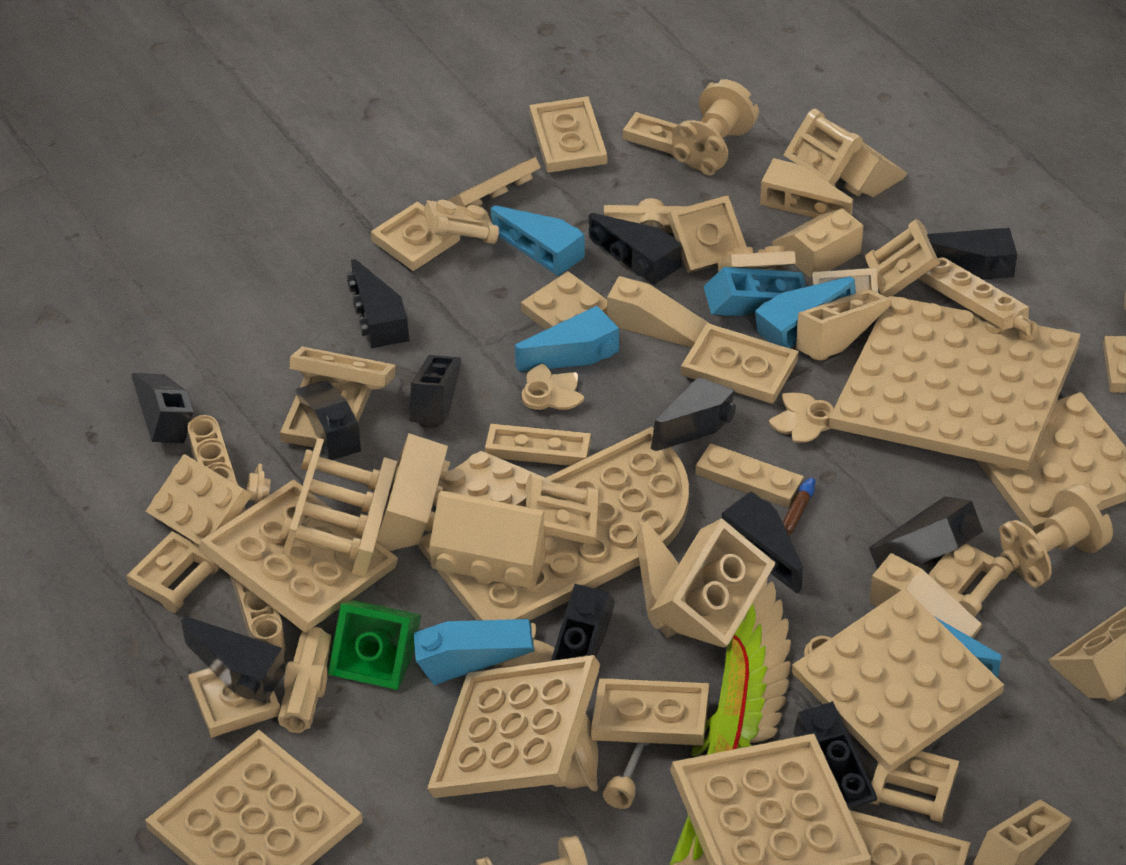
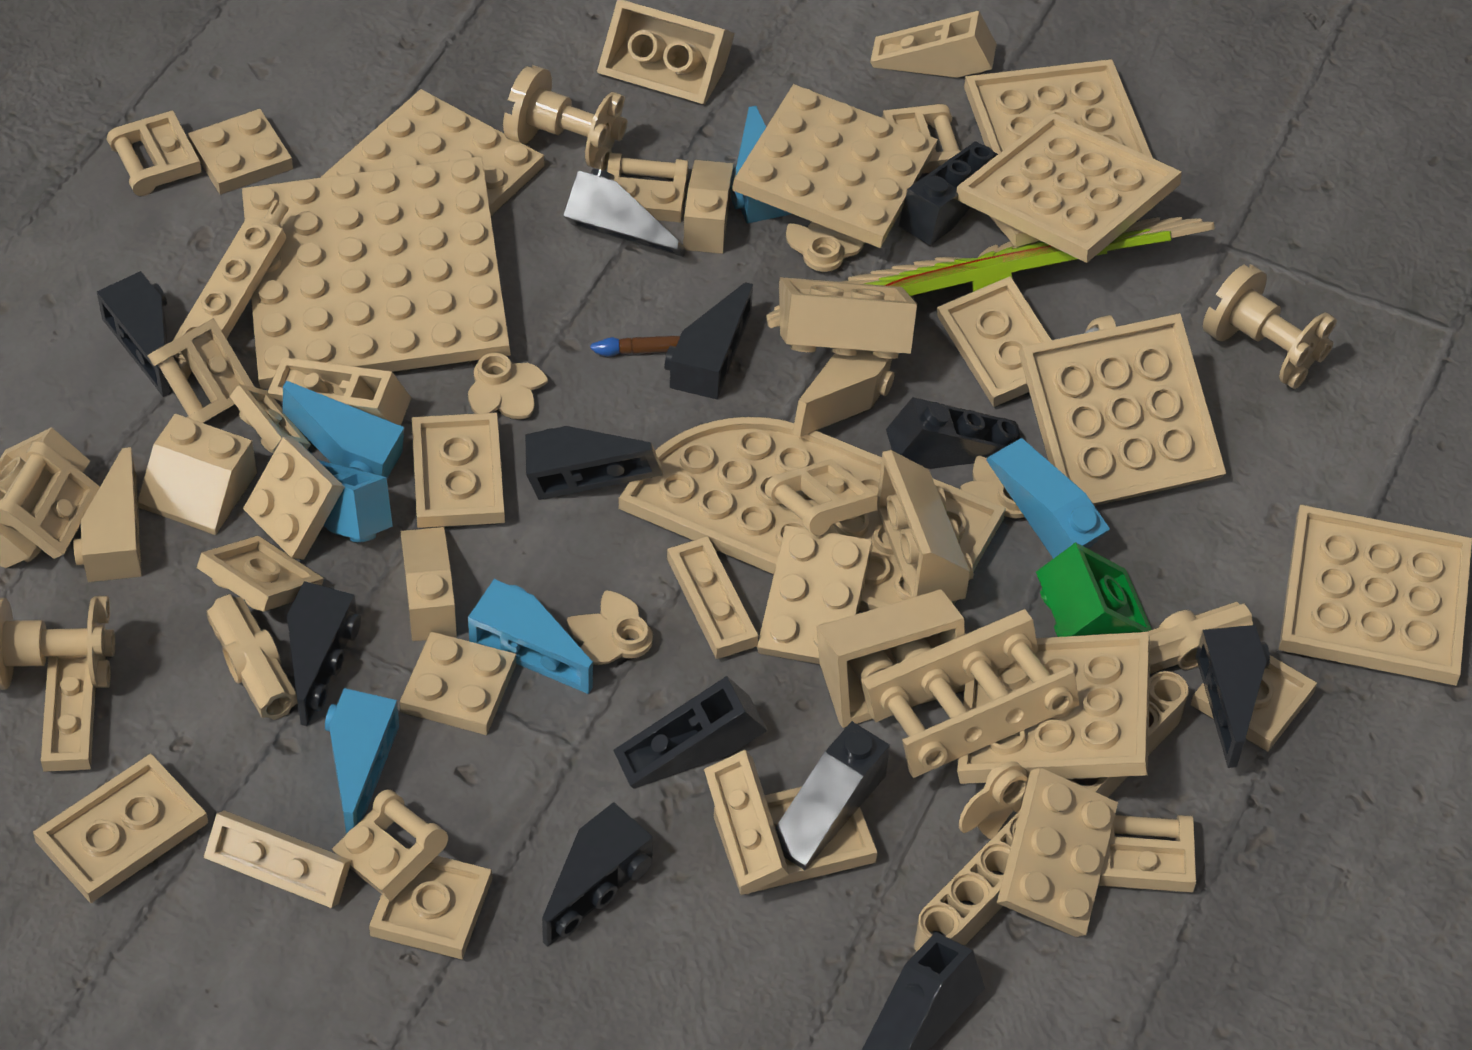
camera: 125 degrees left, 5 degrees up
tan plate [695,443,804,508] -> none

